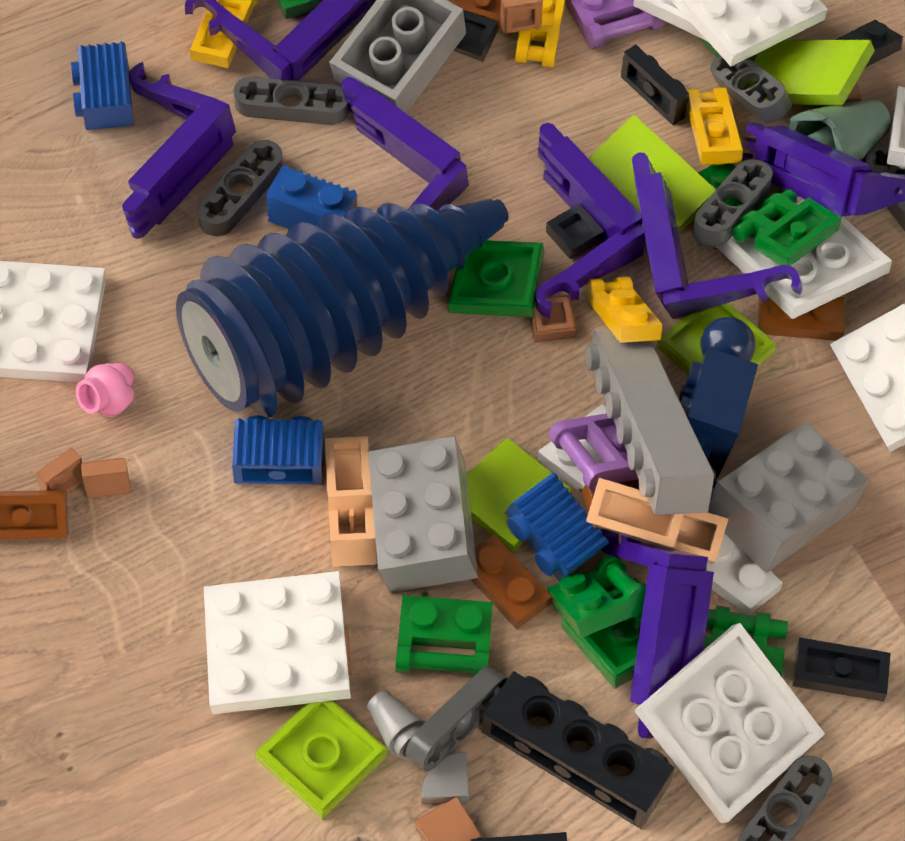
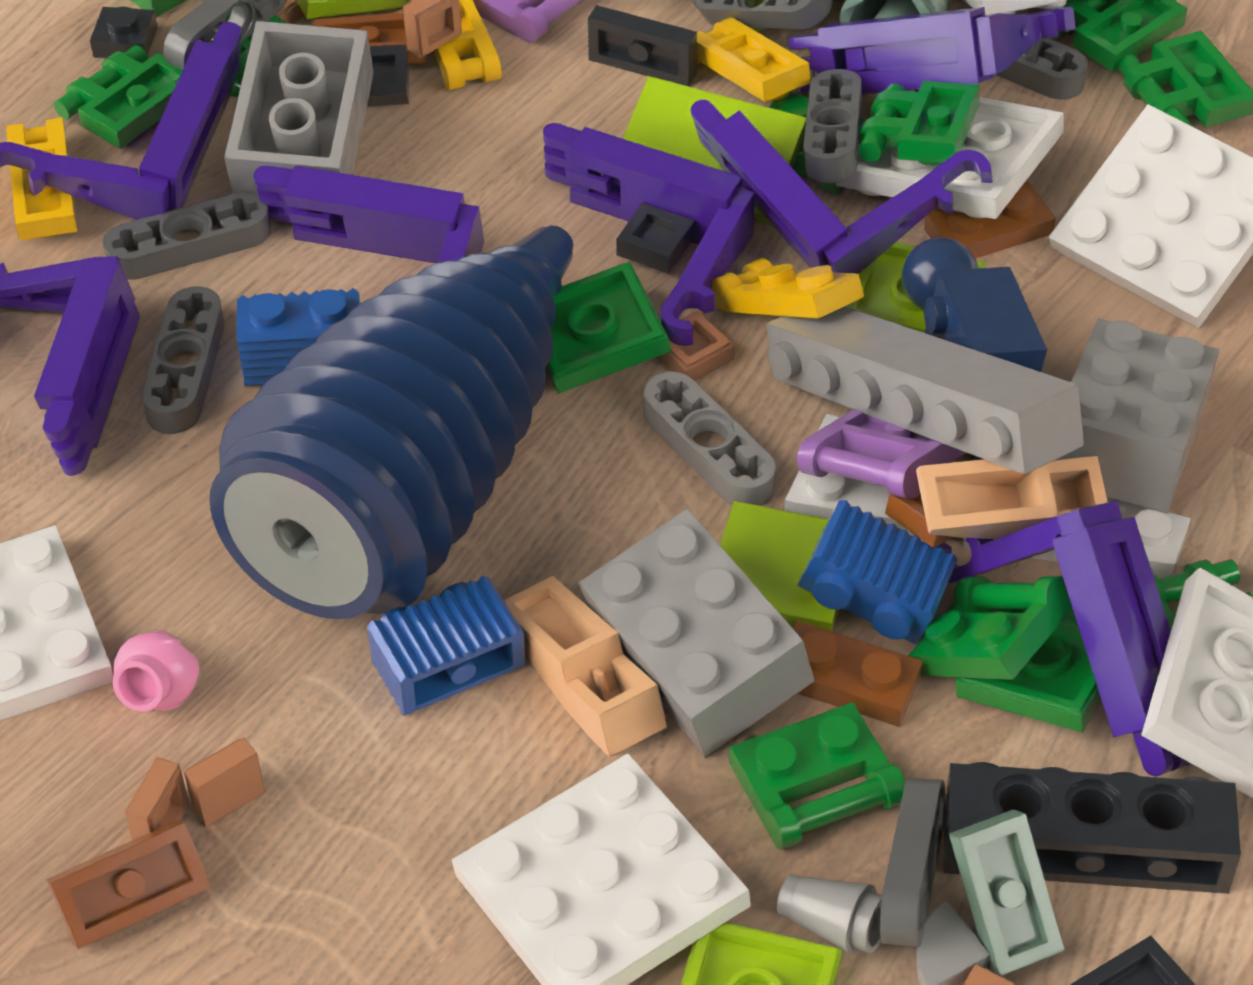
camera: 25 degrees left, 10 degrees down
none -> light grey beam [644,372,776,506]
none -> plate [949,810,1065,976]

